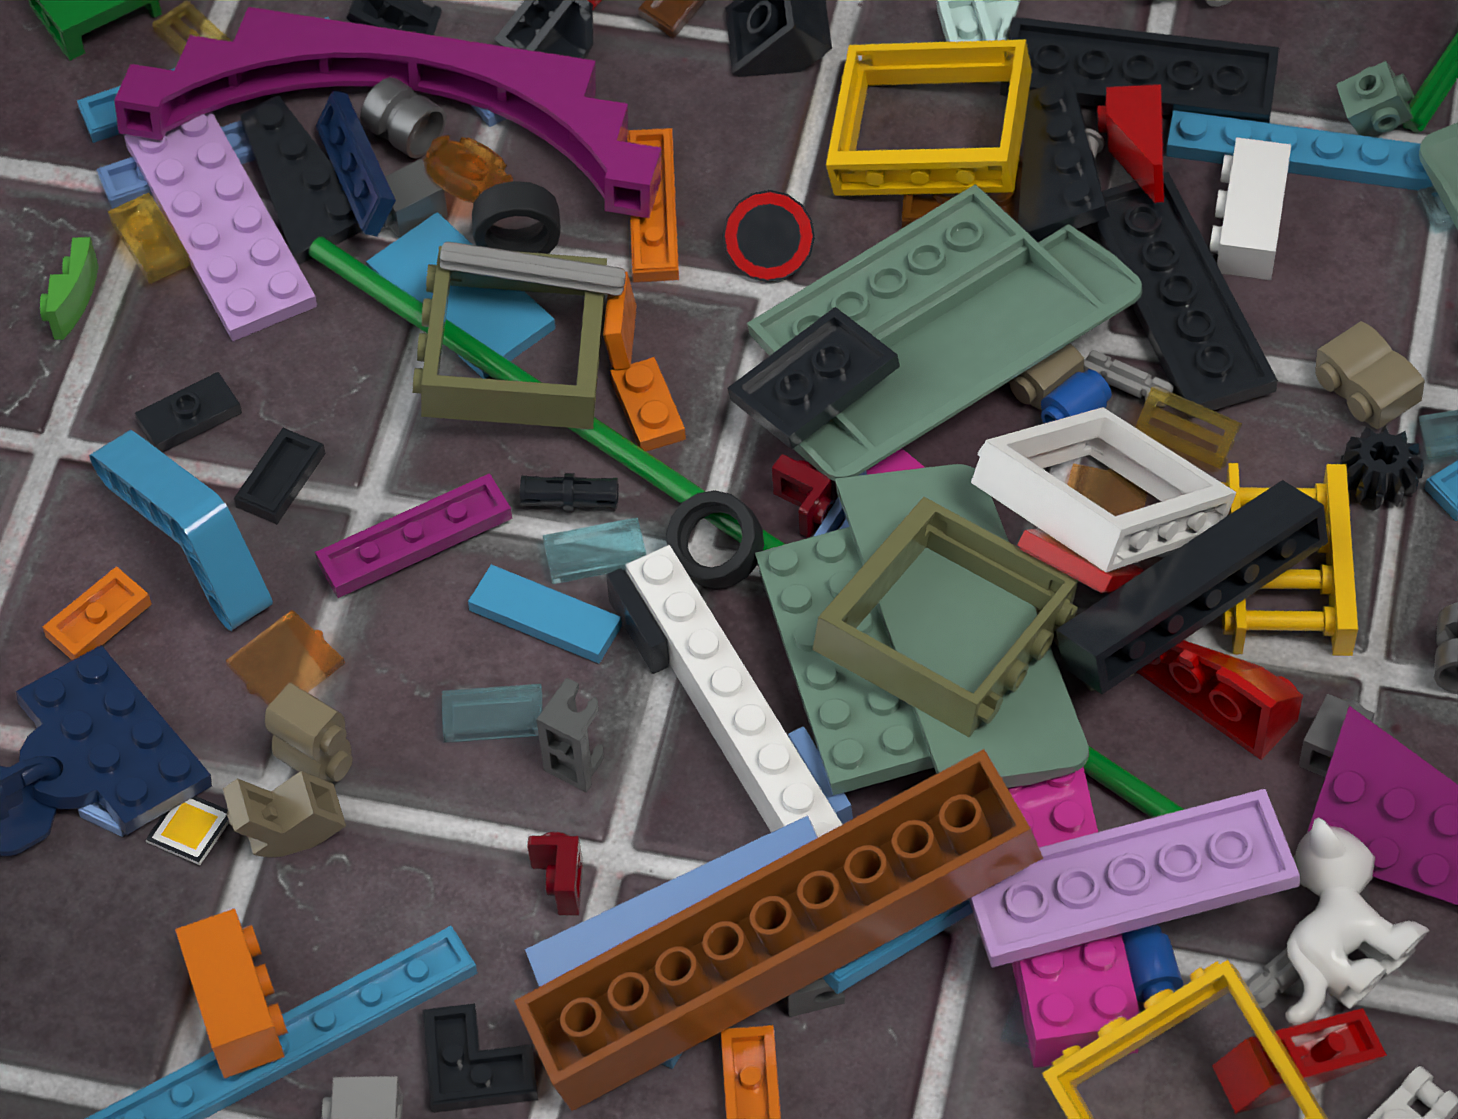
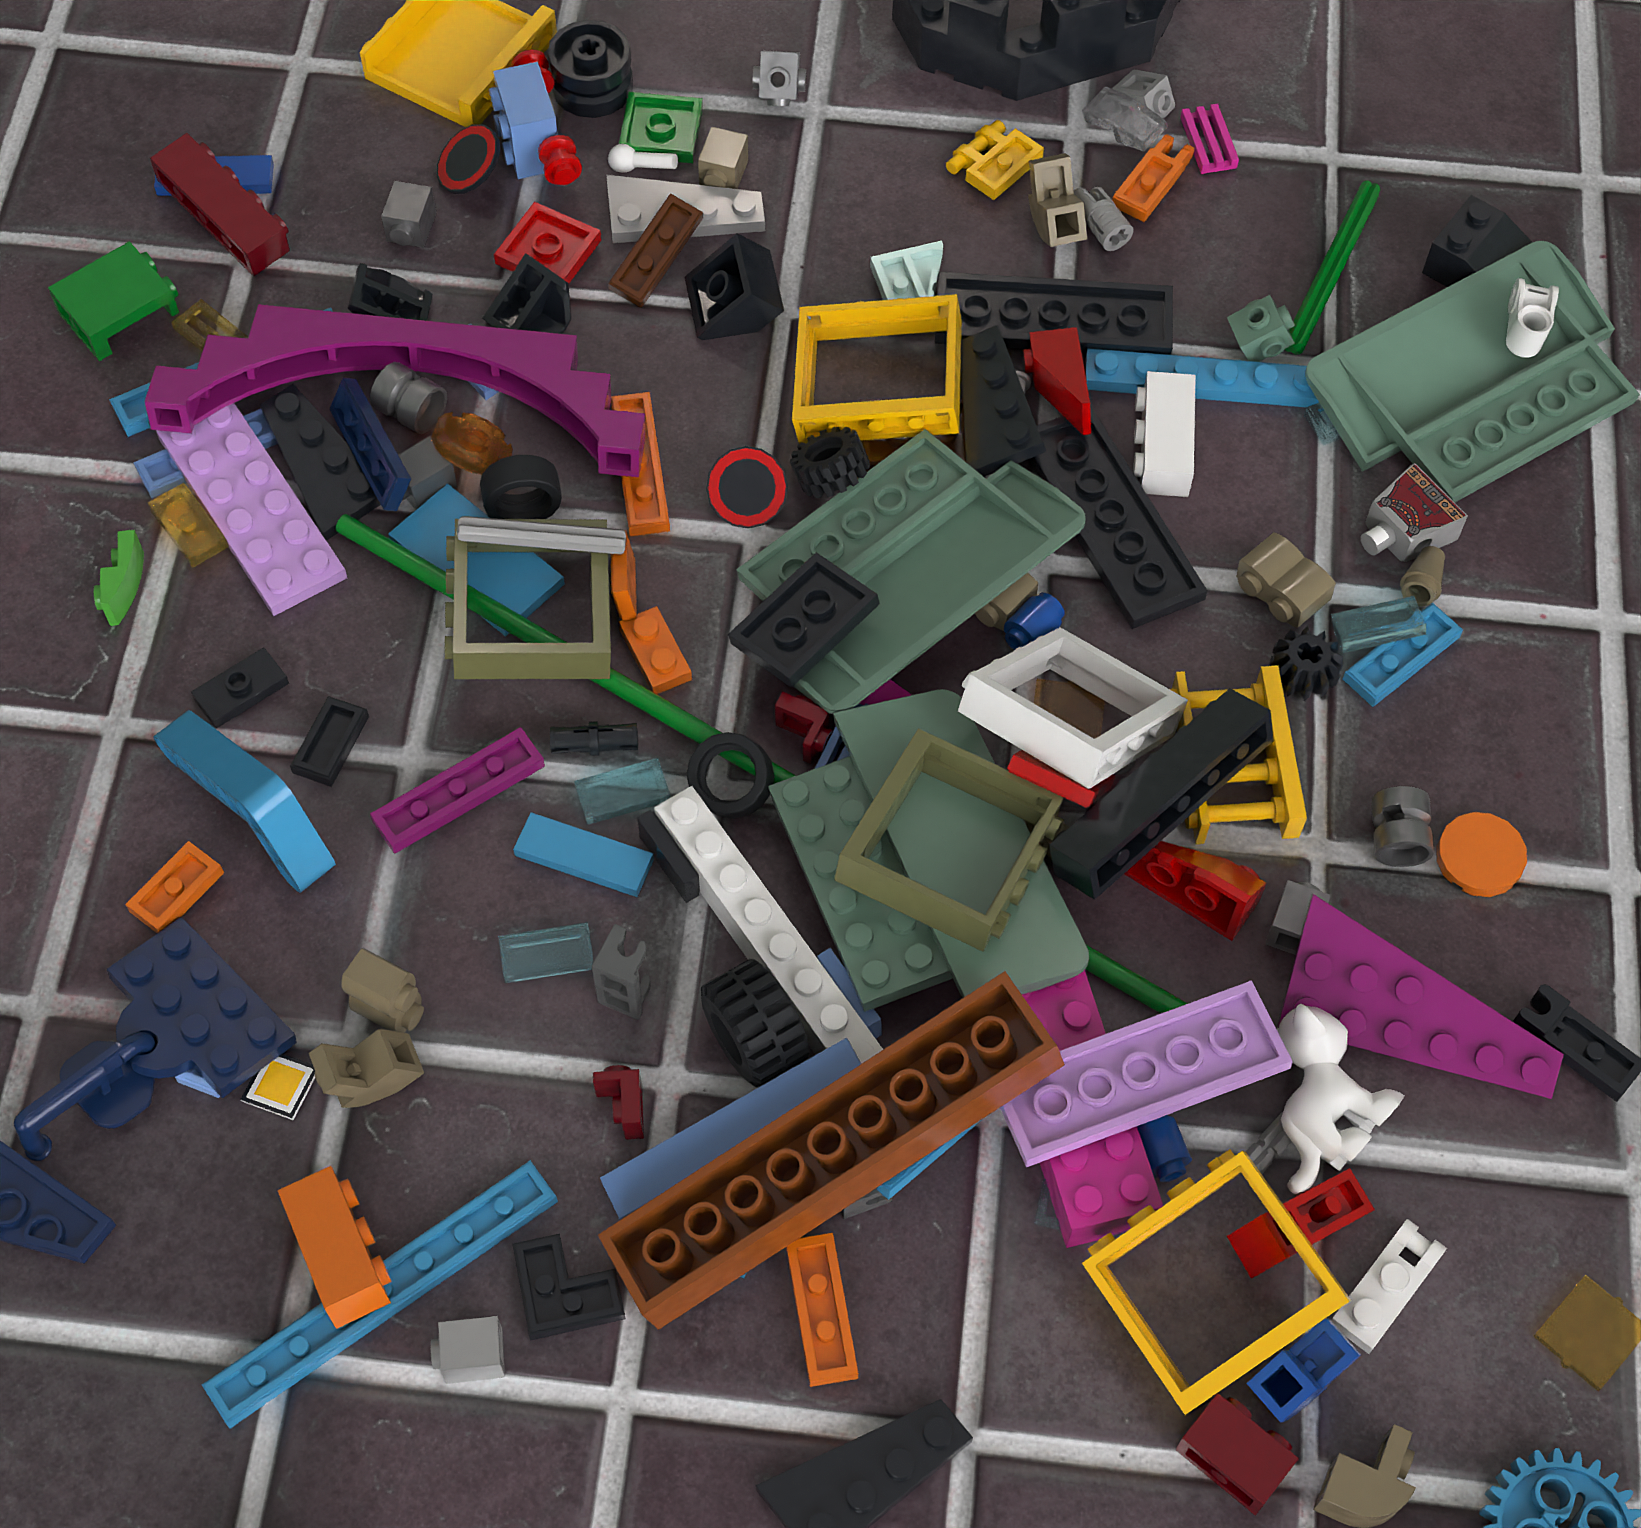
camera: 10 degrees left, 5 degrees up
clear orange piece [226,610,345,706] -> none
light grey axle [1084,350,1174,407] -> none
clear yellow tile [1135,386,1242,469] -> none
none -> black tyre [700,959,809,1088]
none -> black tyre [790,427,870,498]

